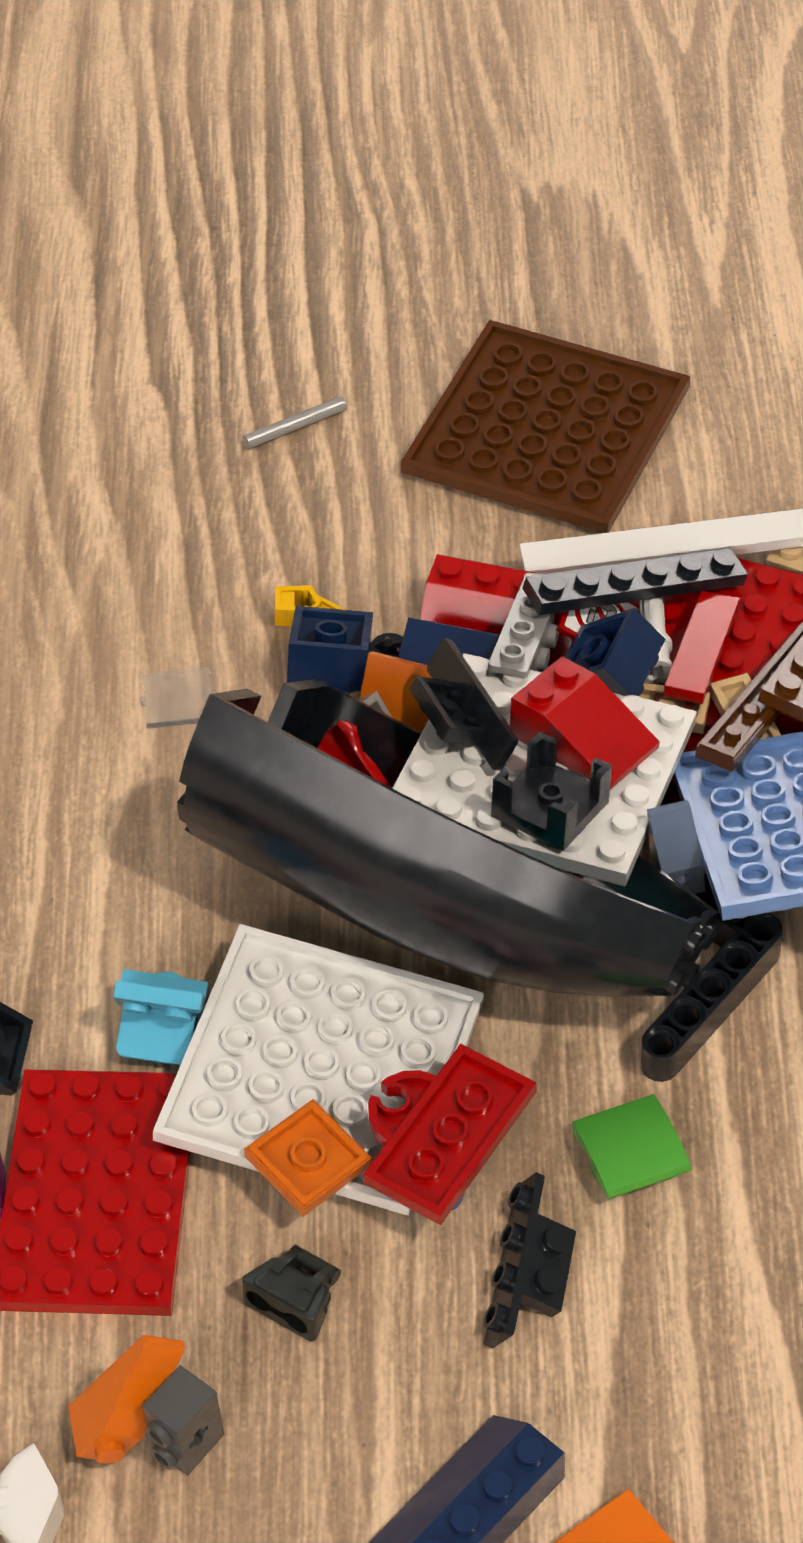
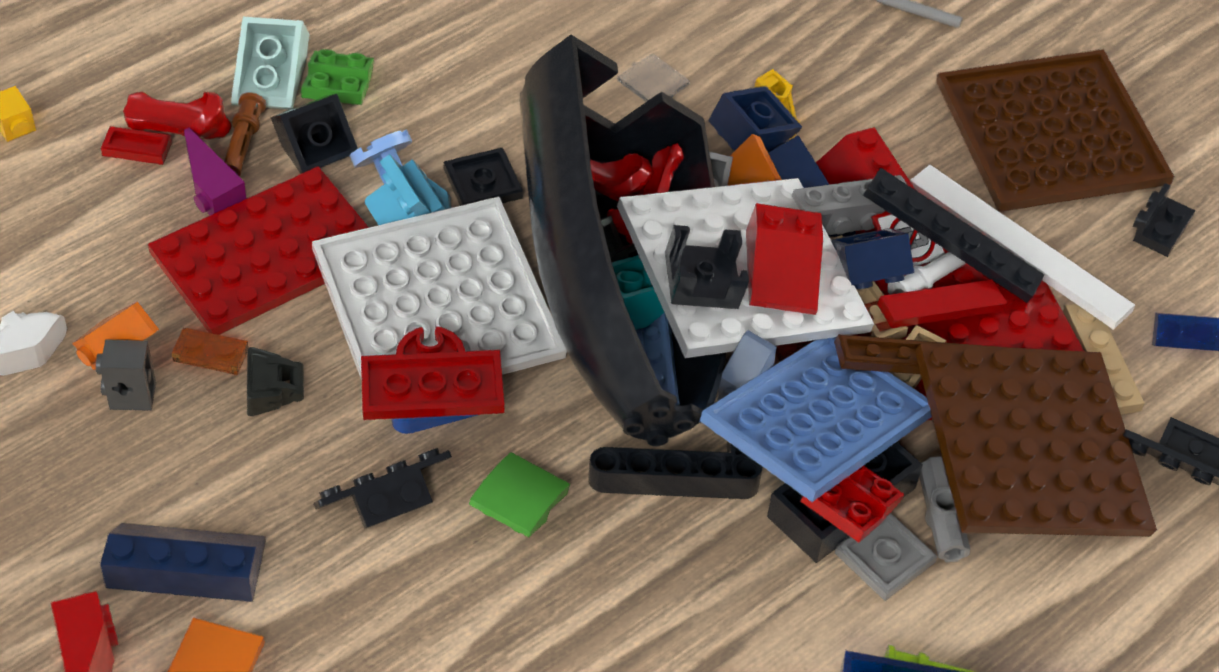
camera: 45 degrees right, 0 degrees up
orange tile [244,1099,372,1217] -> none
black bracket [409,638,518,771] -> none
none -> clear orange plate [171,327,249,375]
none -> light blue tile [350,130,412,184]
none -> black tile [443,147,523,206]
none -> black bracket [1133,183,1196,257]

